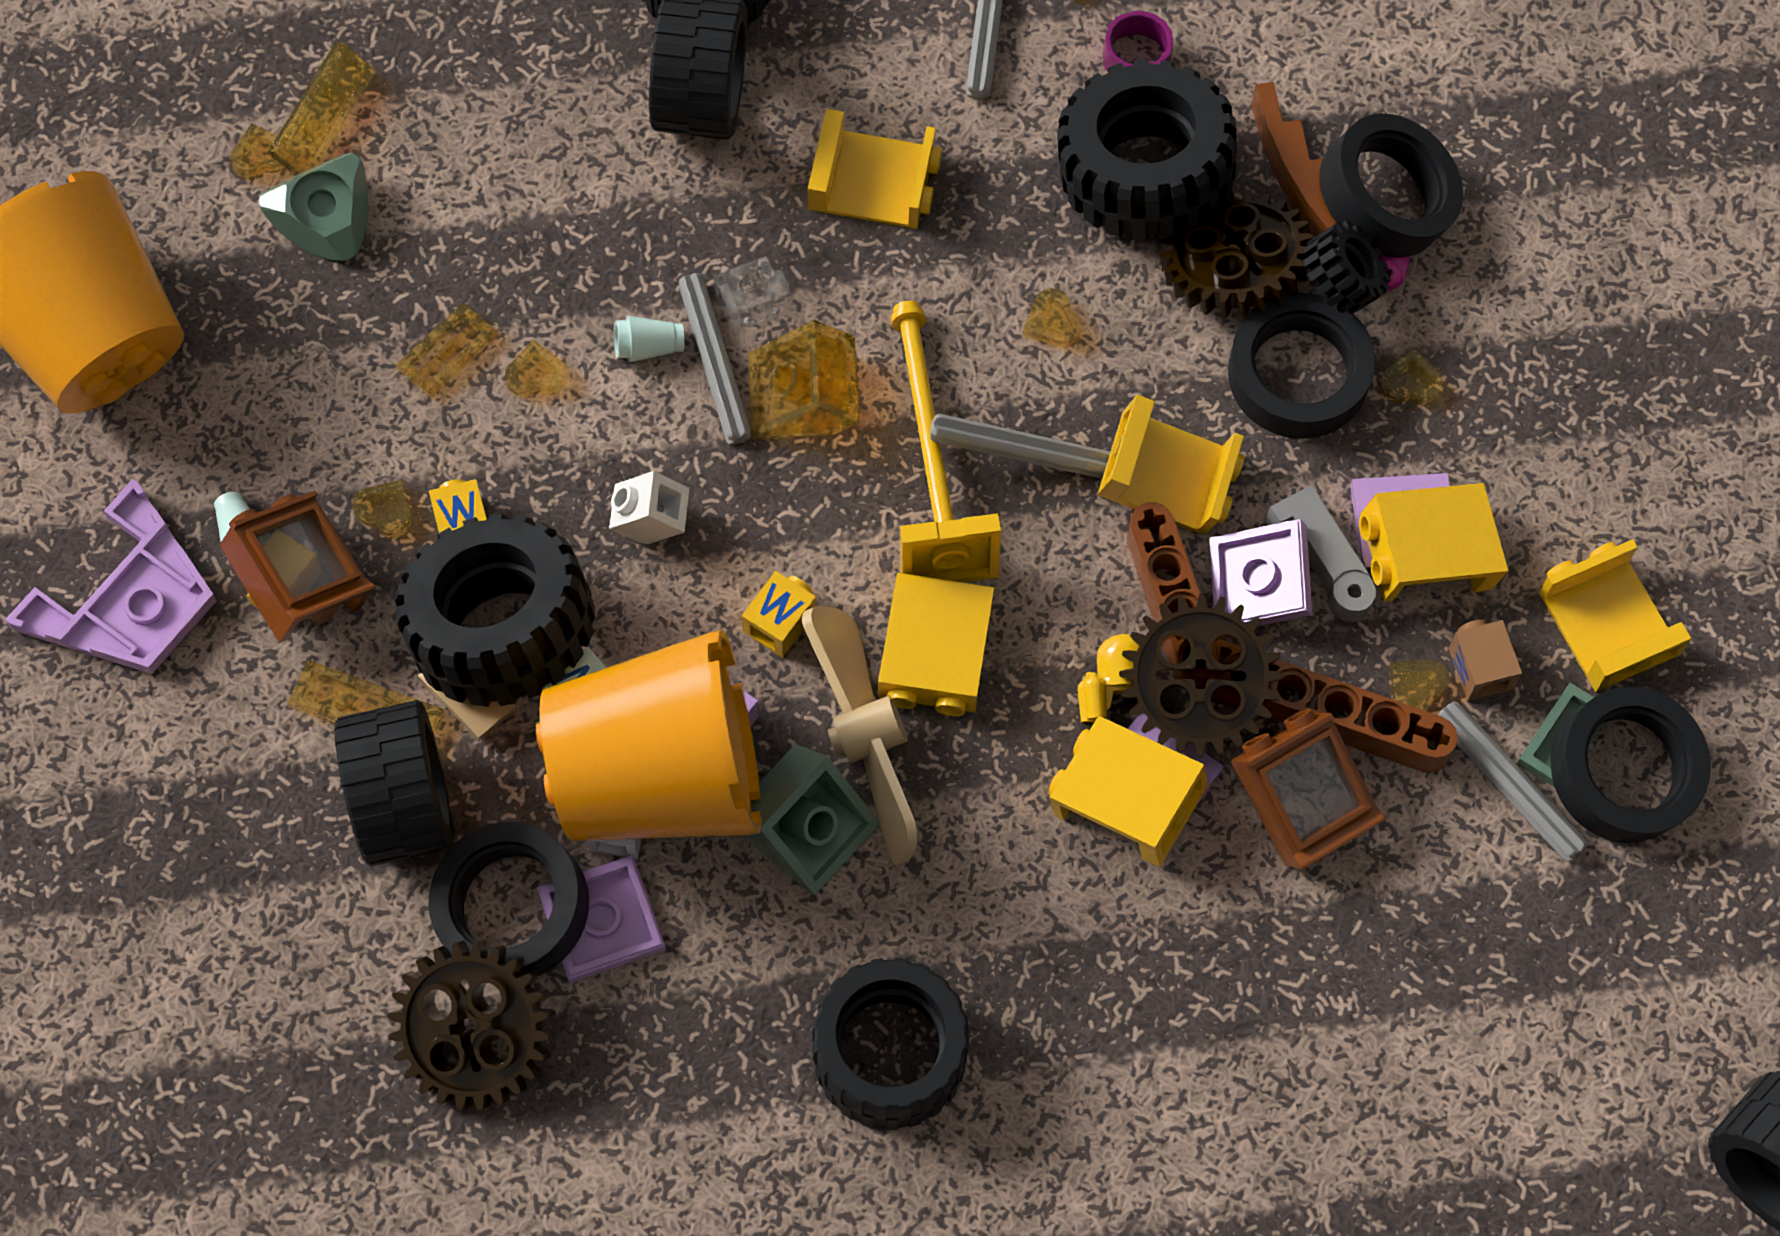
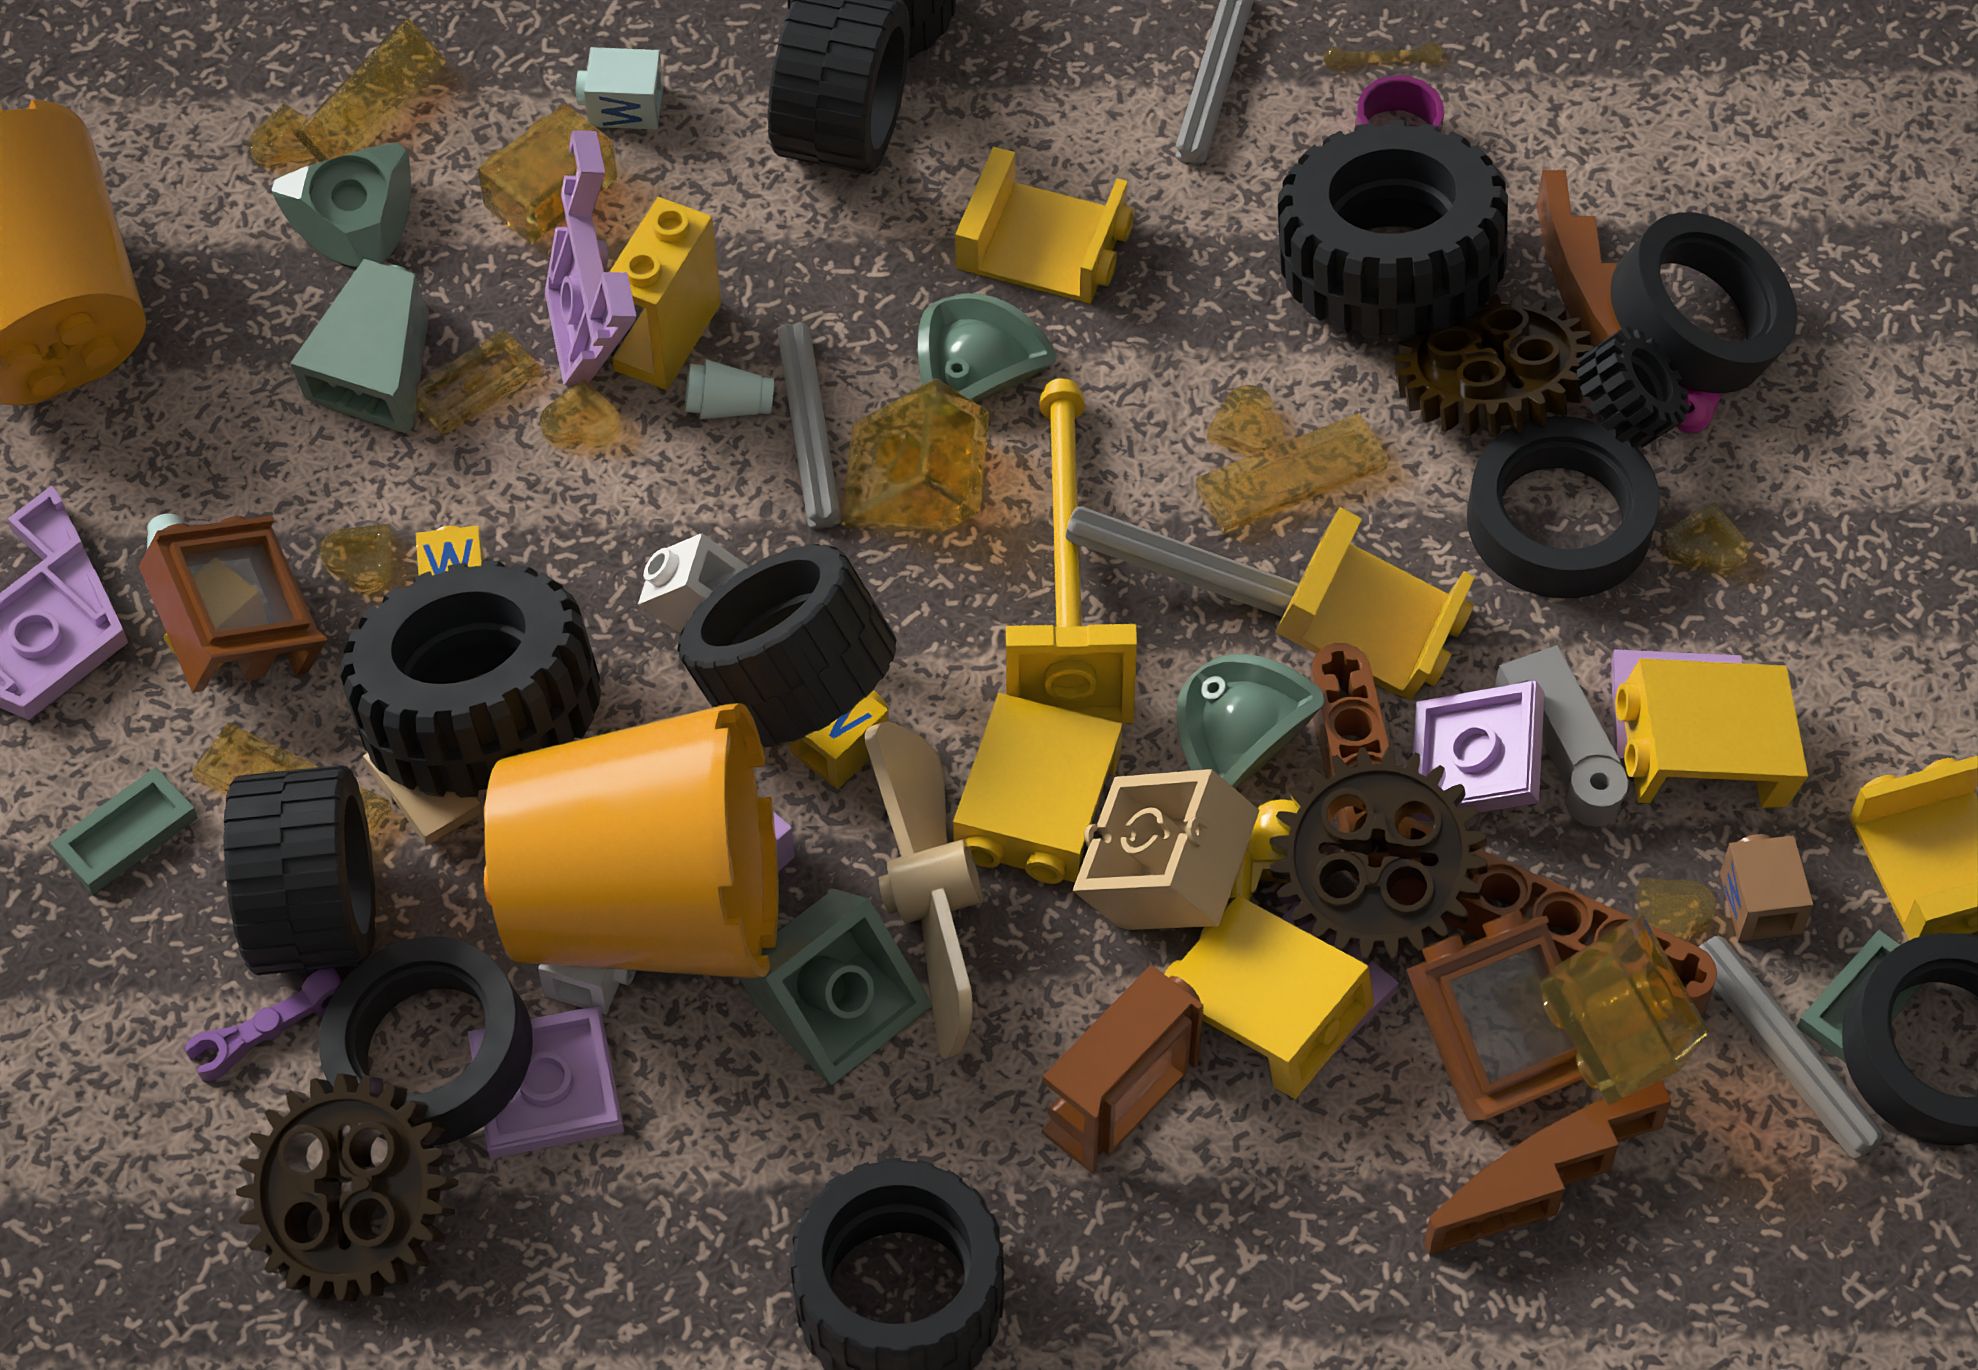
camera: 10 degrees right, 10 degrees down
clear brick [714,256,790,334] -> none
none -> sand green tile [50,767,198,895]
none -> medium lavender piece [185,968,342,1081]
none -> sand green slope [290,259,429,434]
none -> clear yellow brick [477,103,618,244]
none -> lavender wing [545,130,636,386]
none -> light aqua brick [576,47,664,130]
none -> yellow panel [610,196,721,390]
none -> black tyre [677,544,897,747]
none -> sand green hat [918,293,1056,415]
none -> dark orange window [1042,965,1204,1174]
none -> tan brick [1072,769,1260,930]
none -> sand green hat [1176,654,1324,788]
none -> clear yellow tile [1195,413,1388,535]
none -> dark orange slope [1424,1077,1671,1255]
none -> clear yellow slope [1539,914,1710,1105]

